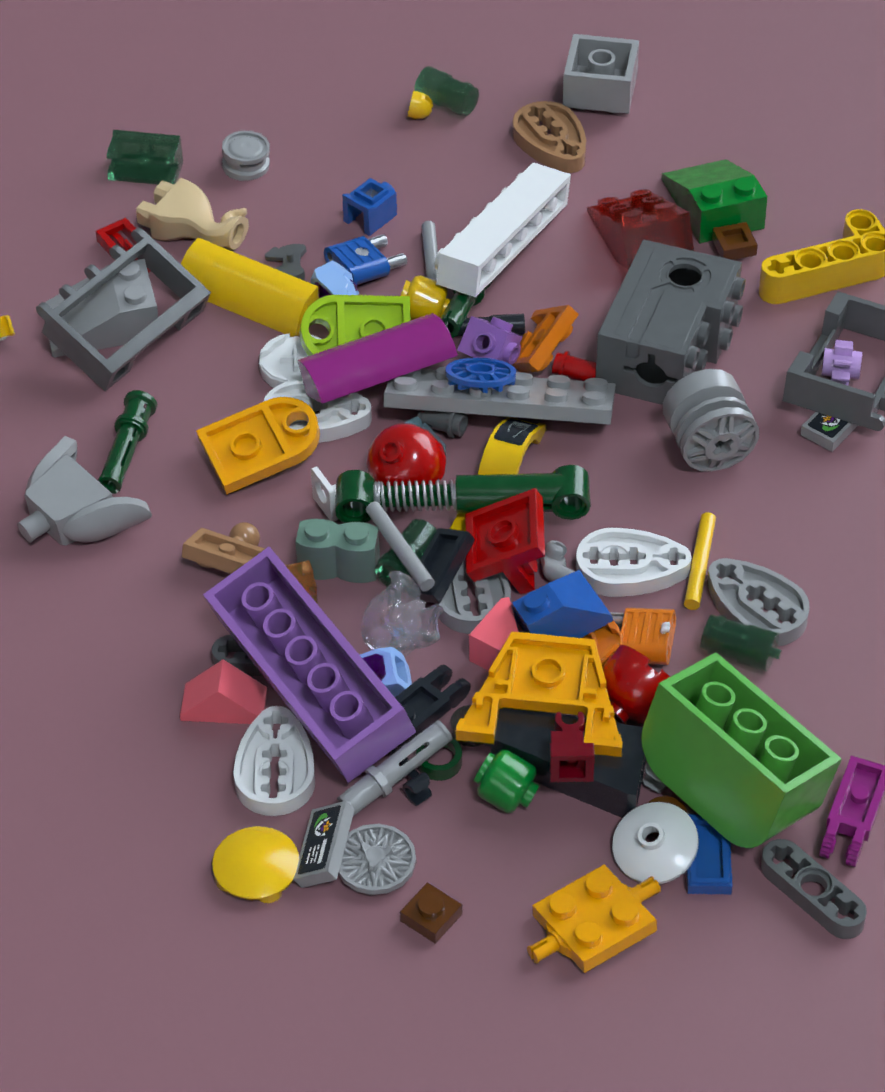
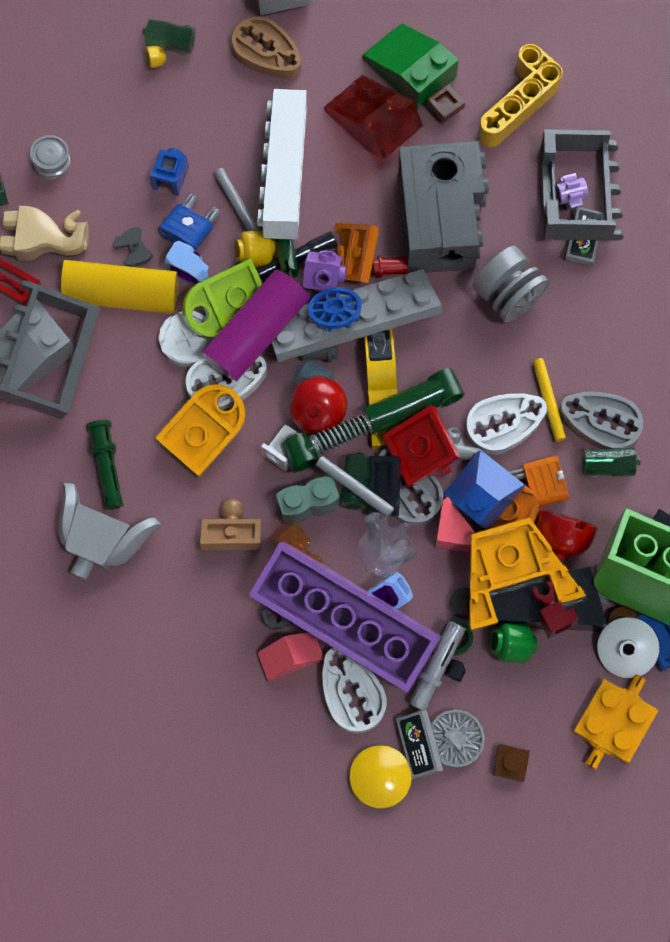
camera: 25 degrees left, 25 degrees up
black hinge [388,664,472,756] -> none

